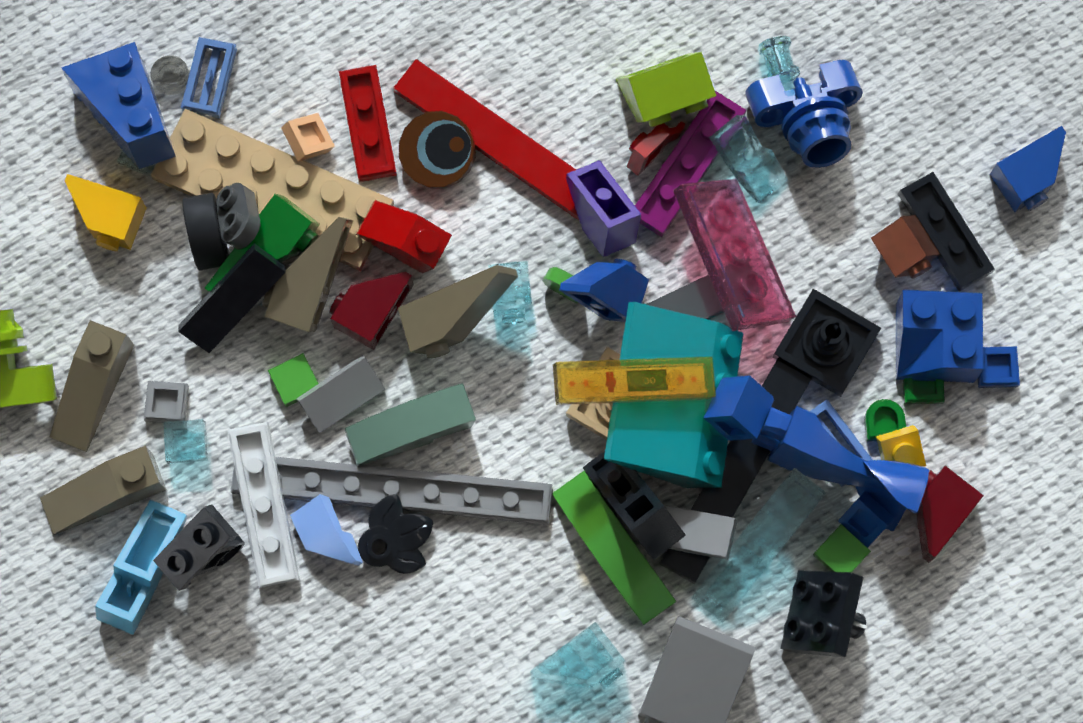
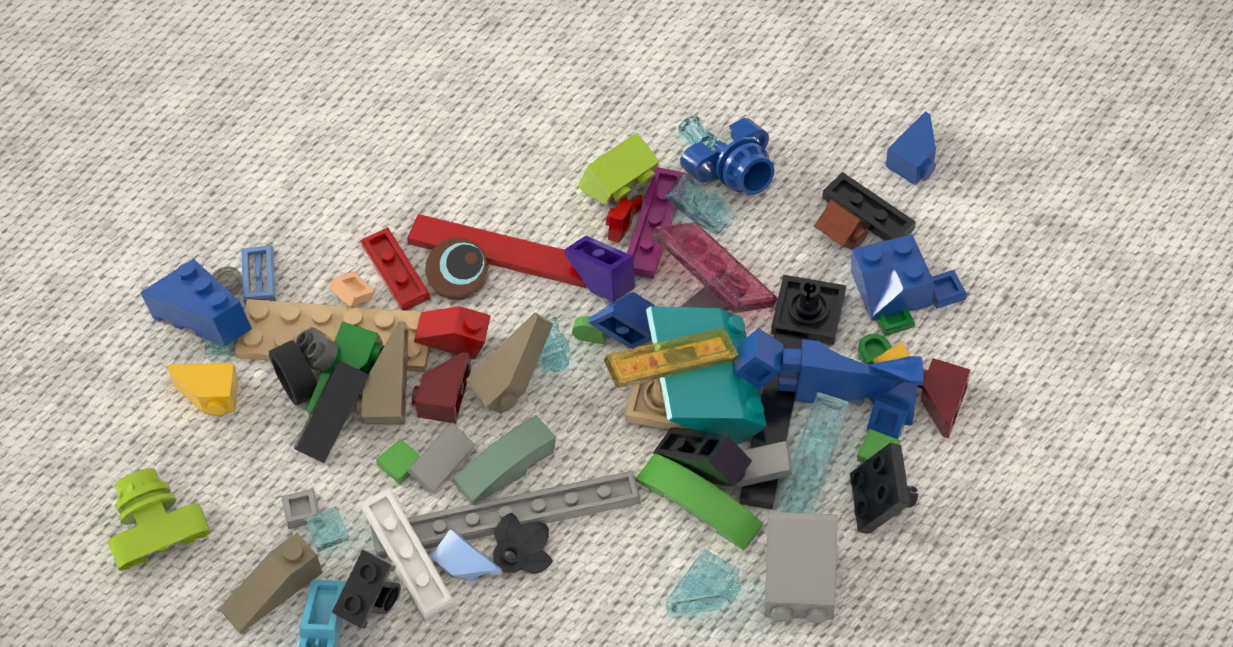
camera: 15 degrees left, 20 degrees down
dark tan slope [49,320,134,452] -> none

